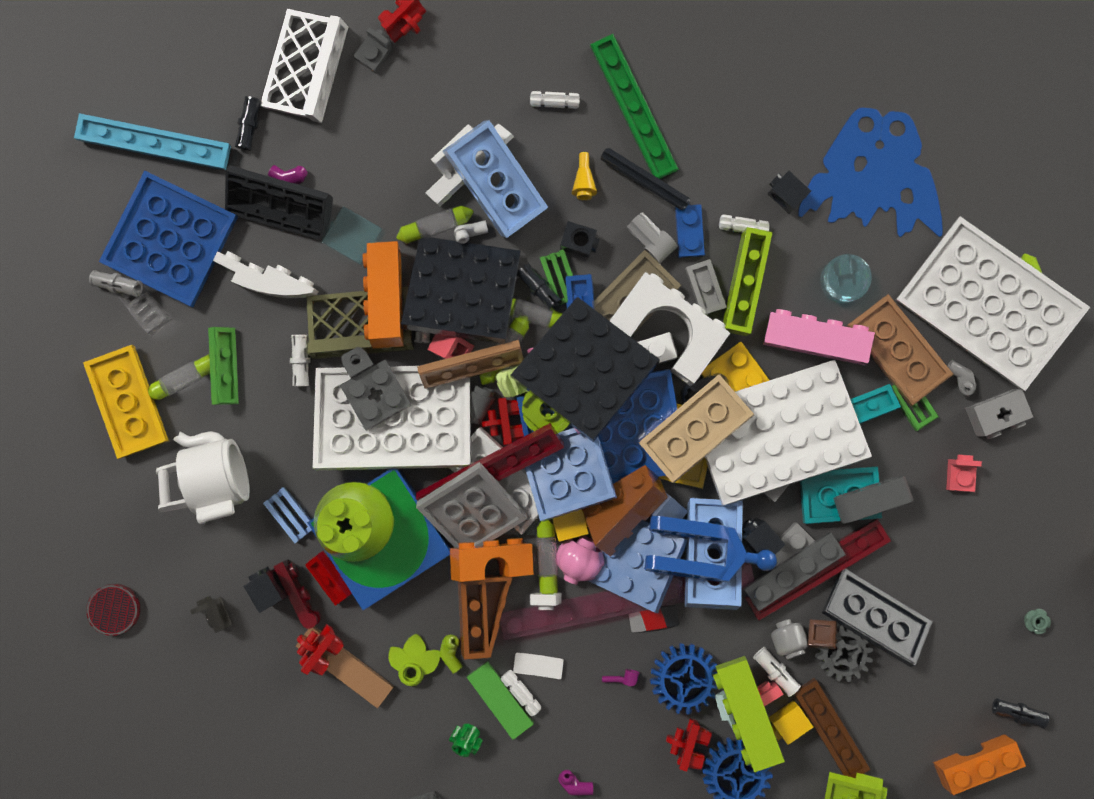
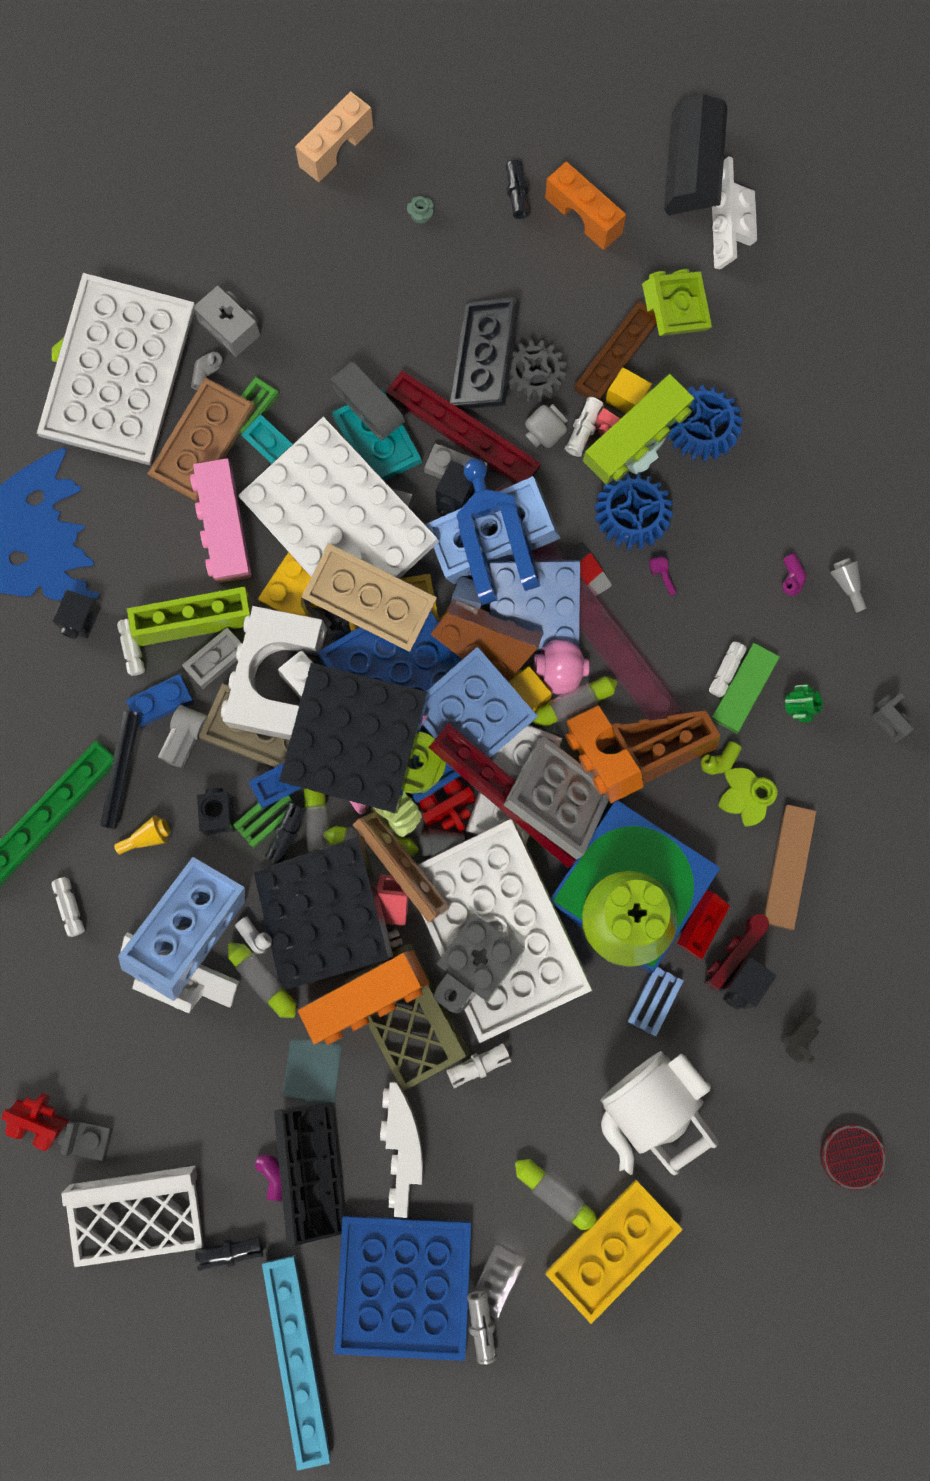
camera: 110 degrees left, 10 degrees down
bright green tile [208,327,239,405] -> none
red hips [297,624,344,676] -> none
white sticker [513,653,564,679] -> none
white plate [530,593,562,610] -> none
red hips [666,718,712,772] -> none
dark grey plate [743,532,846,611] -> none
reddish brown tile [808,619,837,649] -> none
clear light blue head [820,254,872,303] -> none
coral bracket [946,455,982,492] -> none

